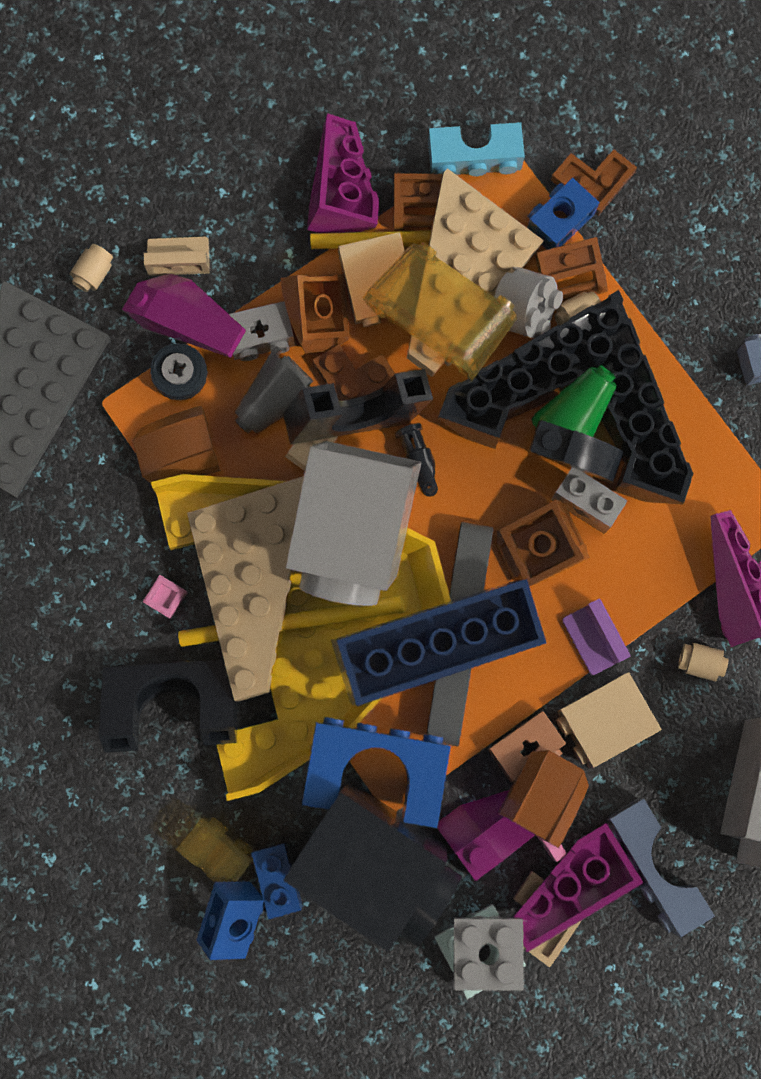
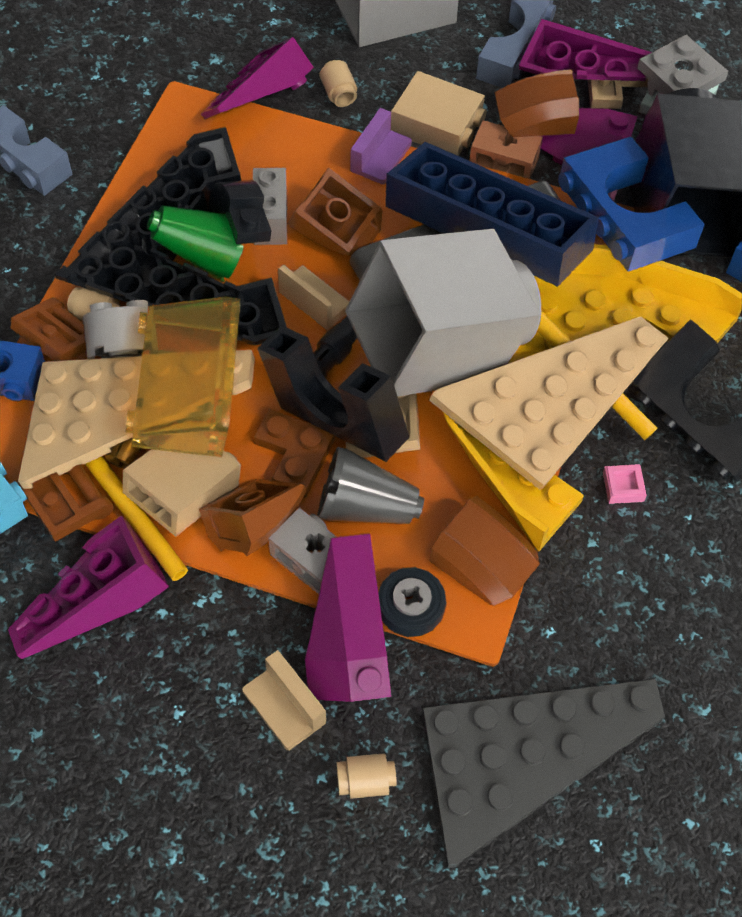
camera: 125 degrees left, 20 degrees down
none -> tan panel [278,265,350,331]

